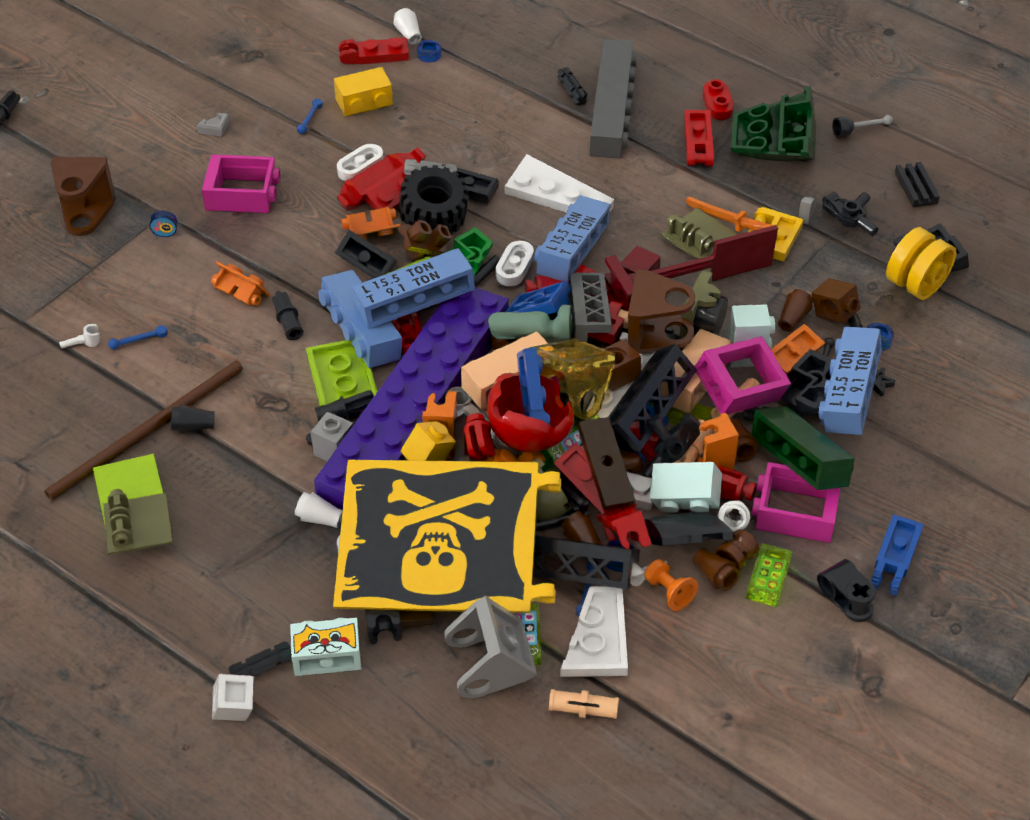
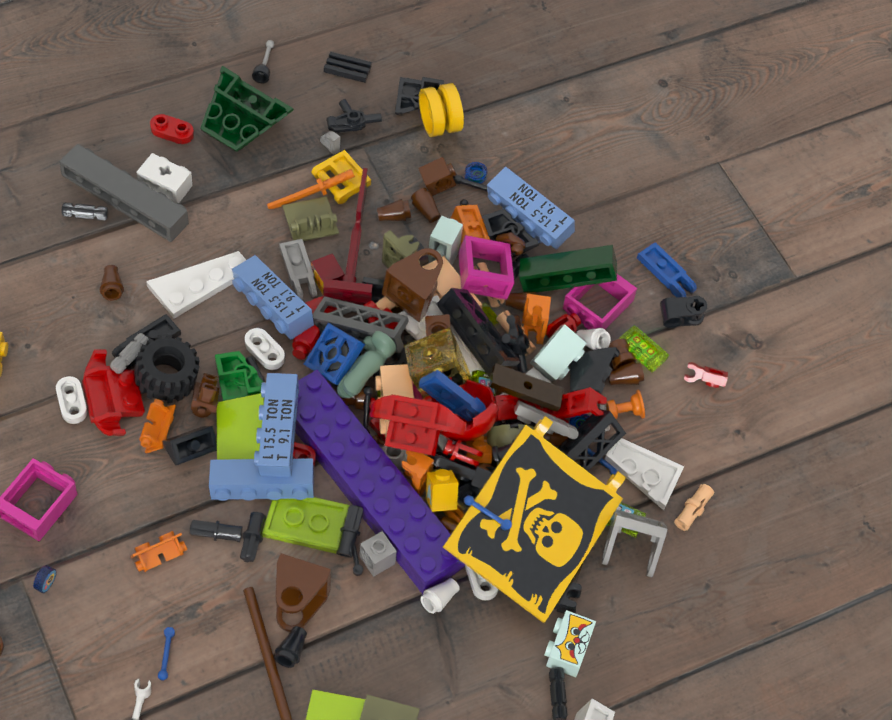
camera: 70 degrees left, 10 degrees up
red plate [684,110,714,166] -> none
none -> reddish brown cone [100,265,124,301]
none -> white brick [137,153,192,204]
none -> black axle [240,512,266,563]
none -> reddish brown hose [276,553,331,632]
none -> light grey hinge [279,239,317,300]
none -> red plate [369,394,467,456]
none -> reddish brown cone [377,199,411,221]
none -> blue hinge [464,495,512,530]
none -> reddish brown arm [496,232,526,255]
none -> light grey hinge [514,400,578,439]
none -> plate [684,362,728,388]

